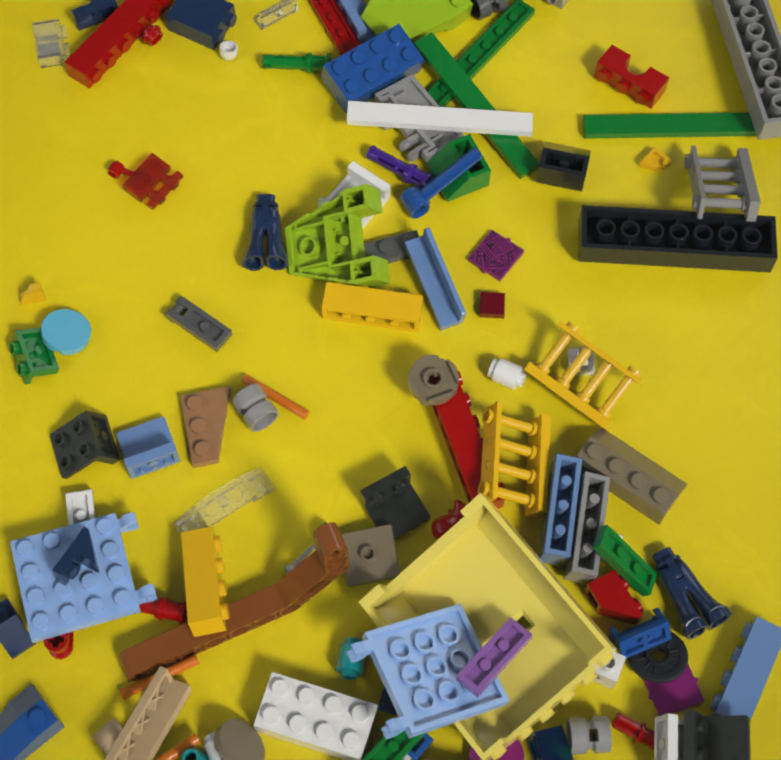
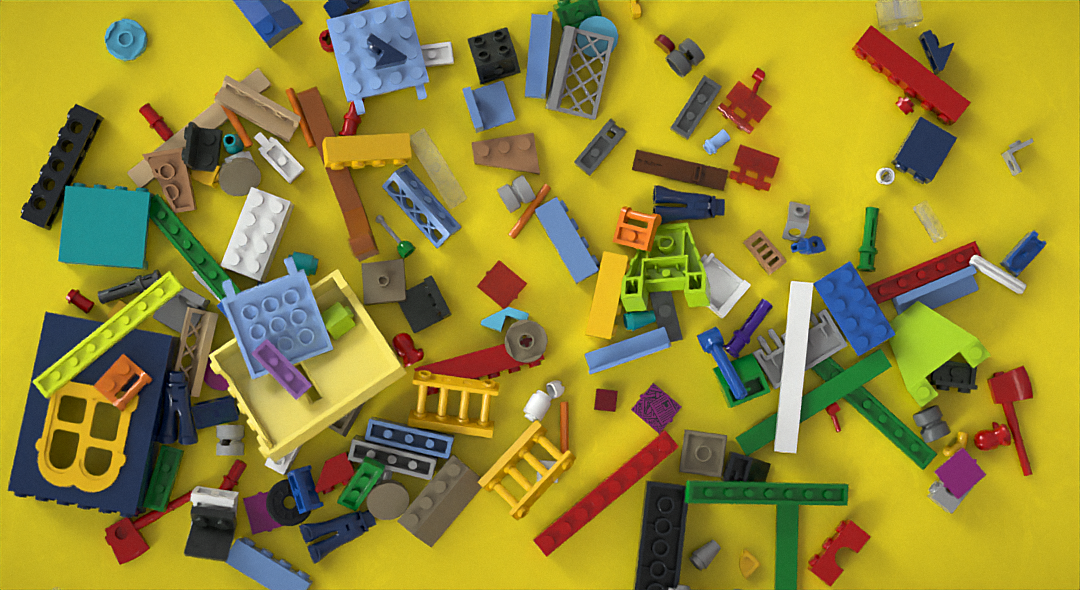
camera: 95 degrees right, 20 degrees up
none -> white hinge [254,132,305,184]
none -> lime brick [321,301,356,340]
none -> dark tan tile [366,480,410,520]
none -> medium blue fence [382,165,461,249]
none -> clear red piece [477,260,527,309]
none -> medium azure slope [481,307,529,332]
none -> medium blue panel [525,12,553,99]
none -> red brick [533,430,679,557]
none -> medium blue brick [535,197,600,284]
none -> light grey fence [545,26,614,120]
none -> white hinge [546,380,565,399]
none -> orange bar [560,402,569,454]
none -> orange plate [612,206,662,252]
none -> teal cone [623,310,656,331]
none -> reddish brown piece [632,149,728,191]
none -> dark red tile [654,34,675,55]
none -> dark grey wheel [665,38,705,78]
none -> dark grey plate [670,75,722,140]
none -> dark tan plate [679,429,727,478]
none -> green plate [685,480,849,506]
none -> light grey cone [689,540,721,571]
none -> light blue pin [703,129,730,155]
none -> clear red plate [728,144,780,191]
none -> medium nougat slope [743,230,787,276]
none -> light grey bracket [782,201,810,242]
none -> blue piece [791,236,826,255]
none -> red hand [825,402,841,432]

